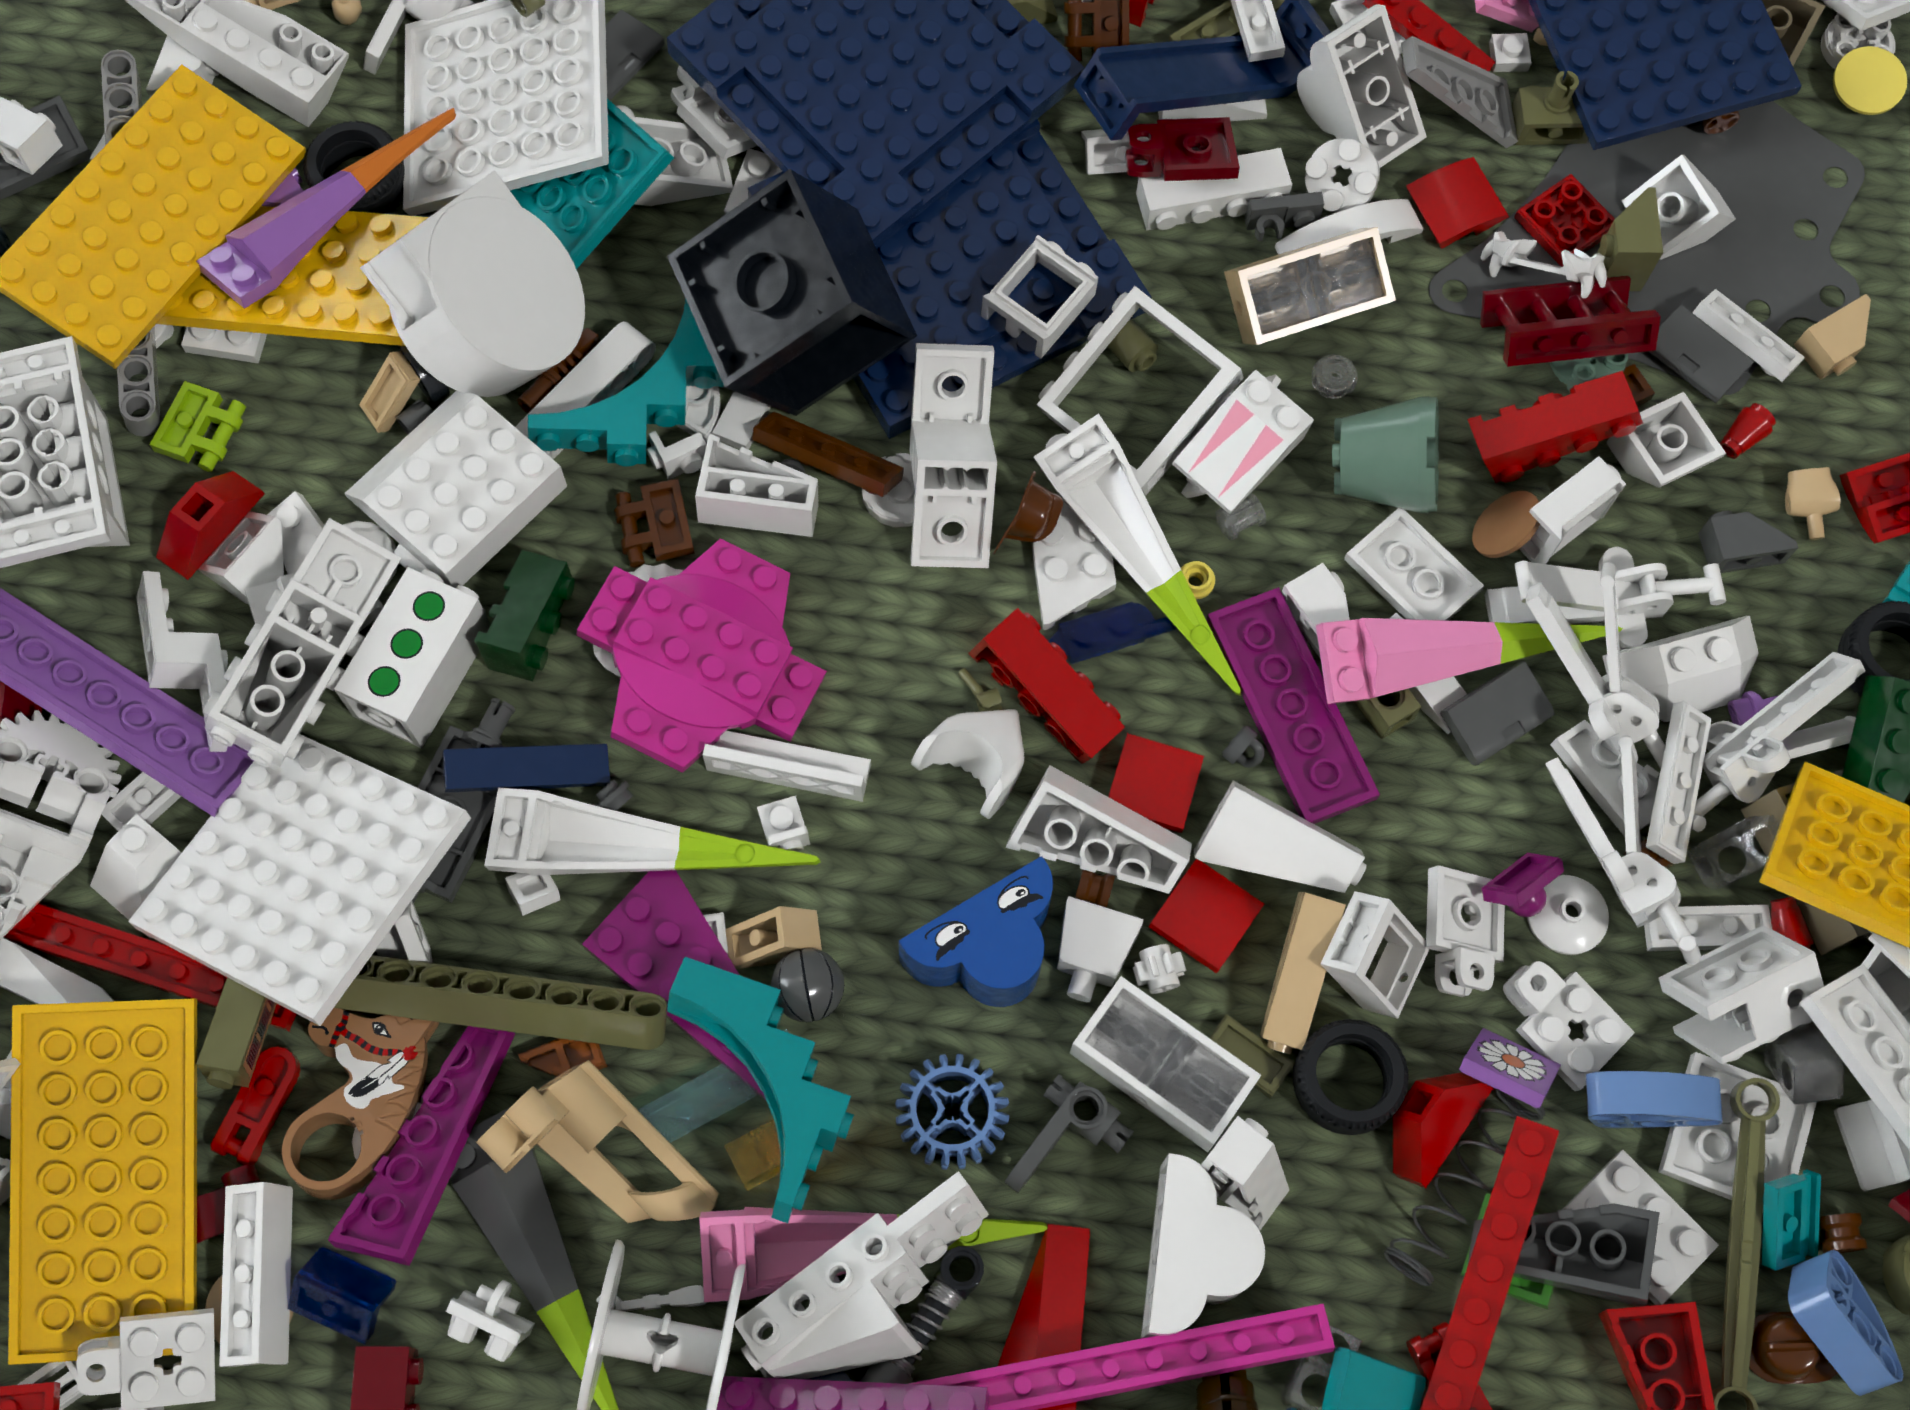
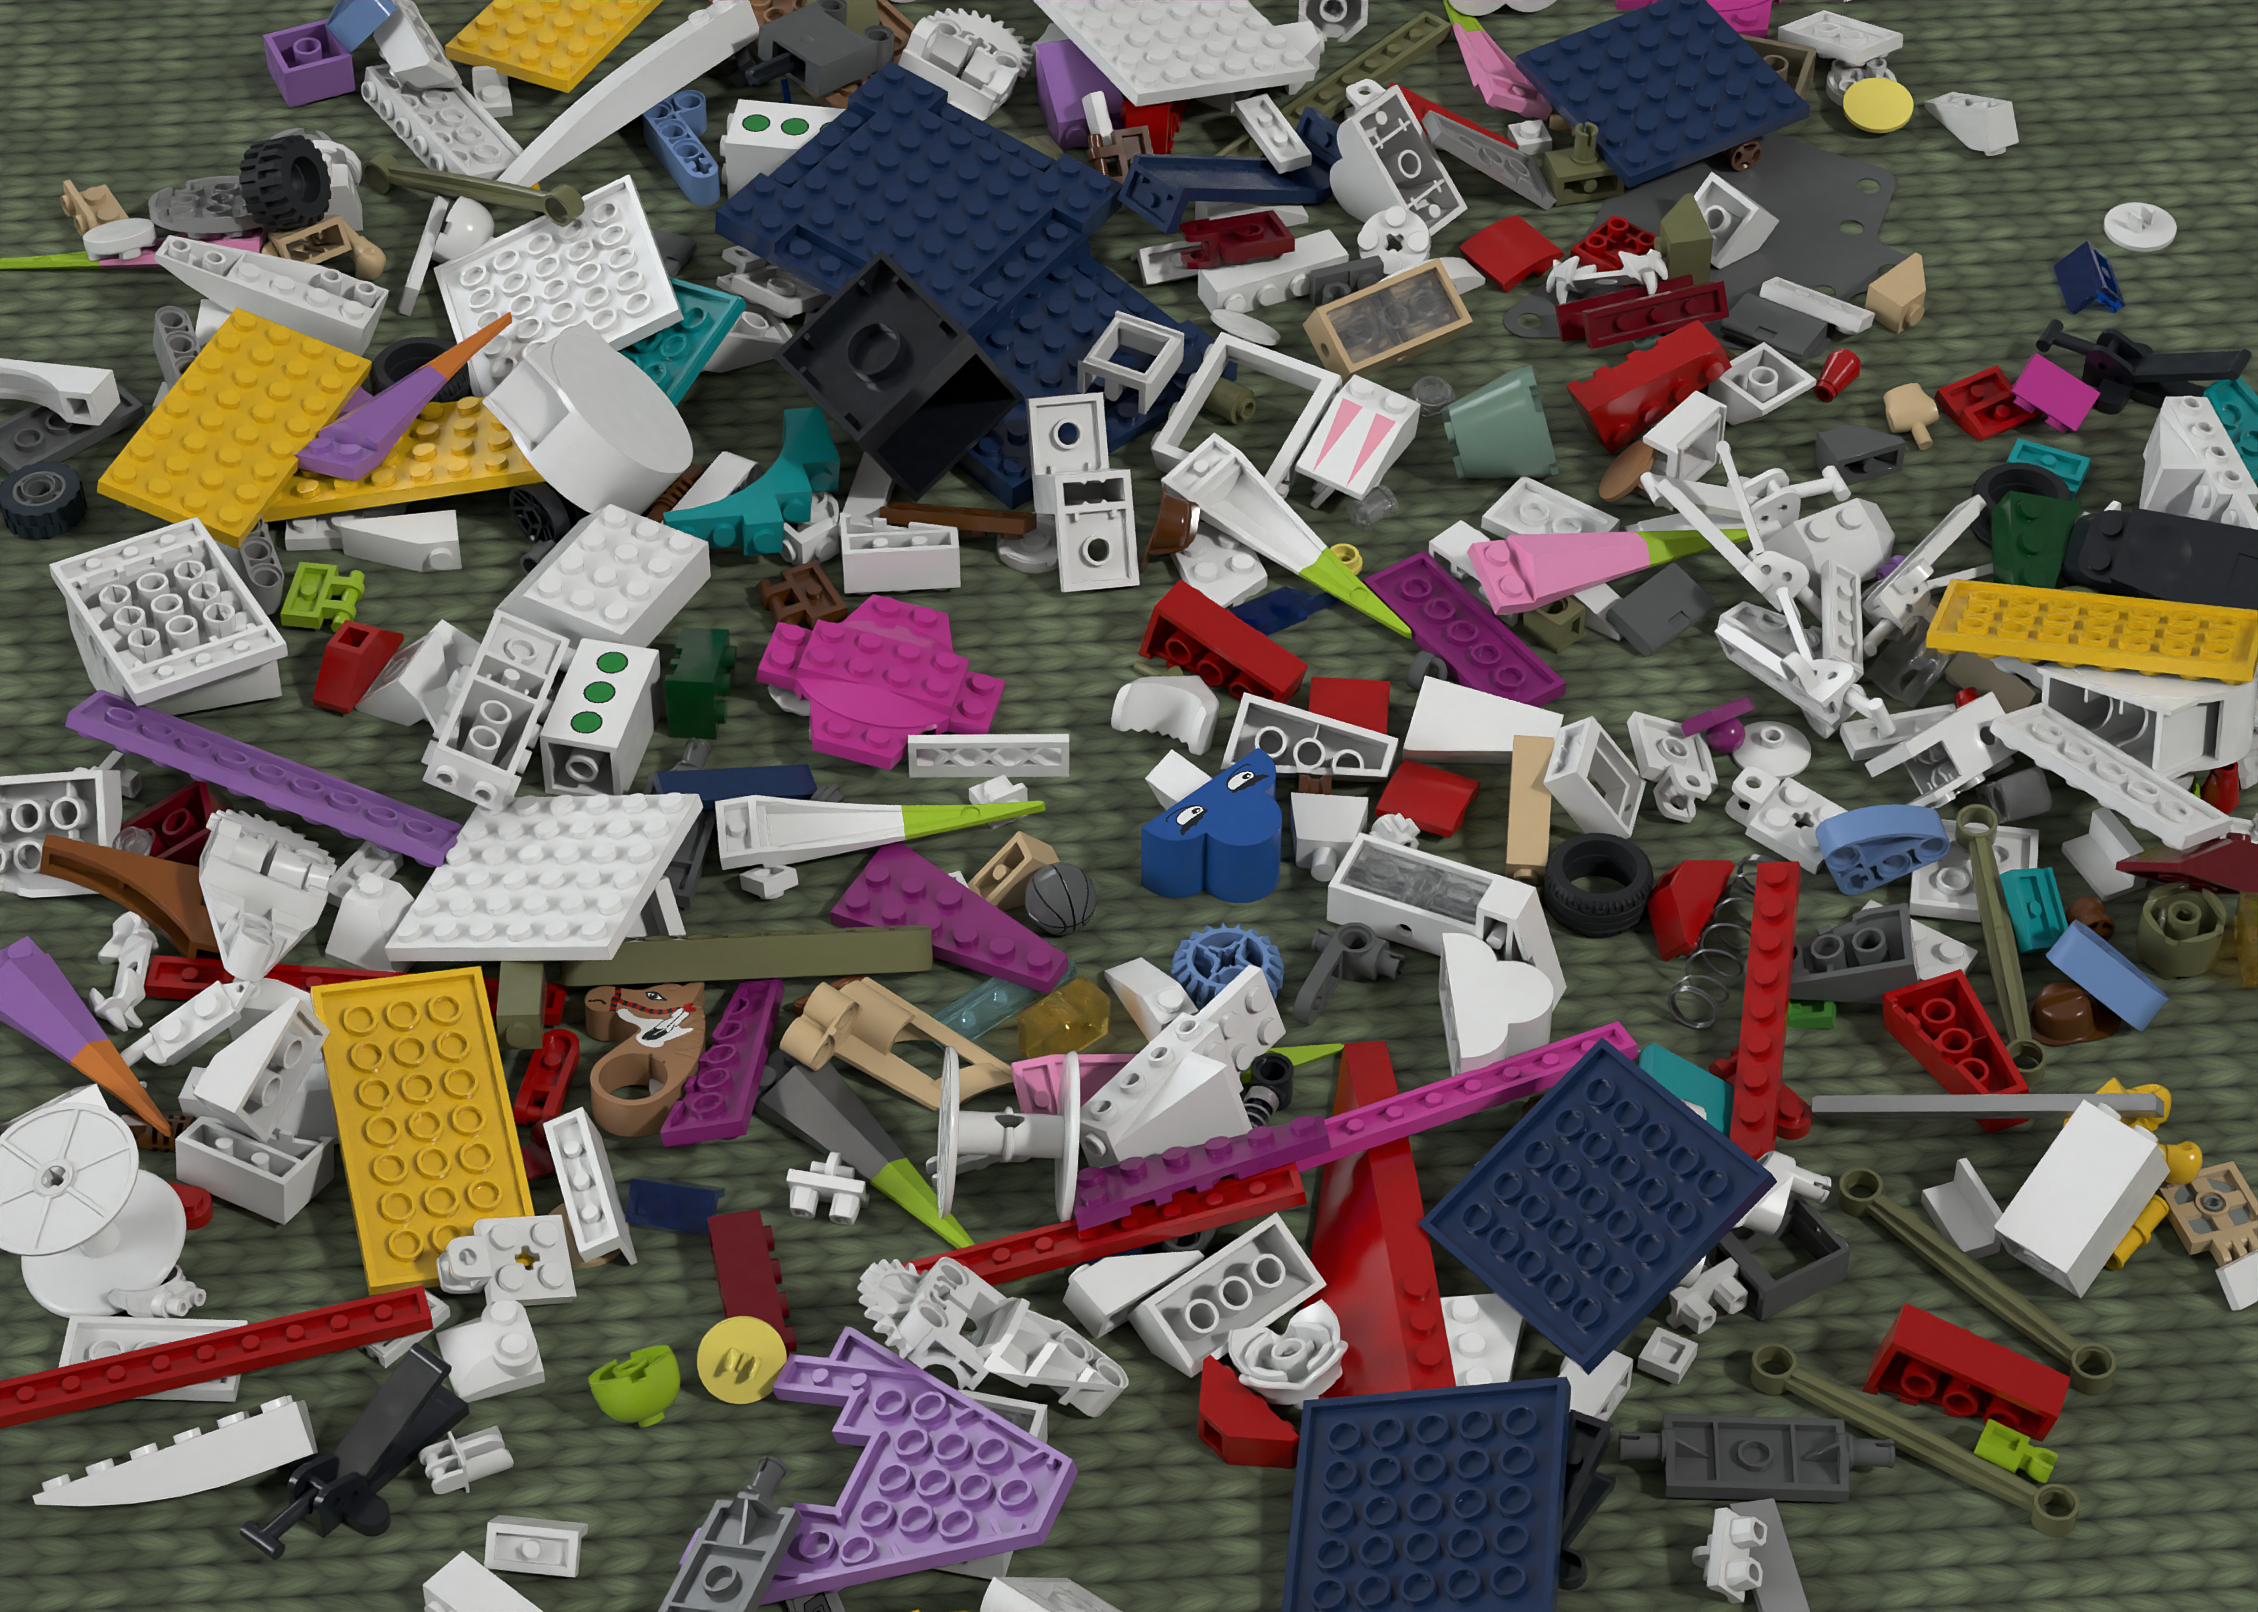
camera: 10 degrees left, 25 degrees down
white bracket [136,571,229,752] -> none
tan tile [359,351,420,433] -> none
teal arch [667,957,854,1223] -> none
medium lavender tile [1459,1028,1561,1108] -> none
none -> white slope [340,510,462,573]
none -> white slope [1104,957,1199,1043]
none -> white slope [1145,749,1212,810]
none -> white piece [1210,309,1281,345]

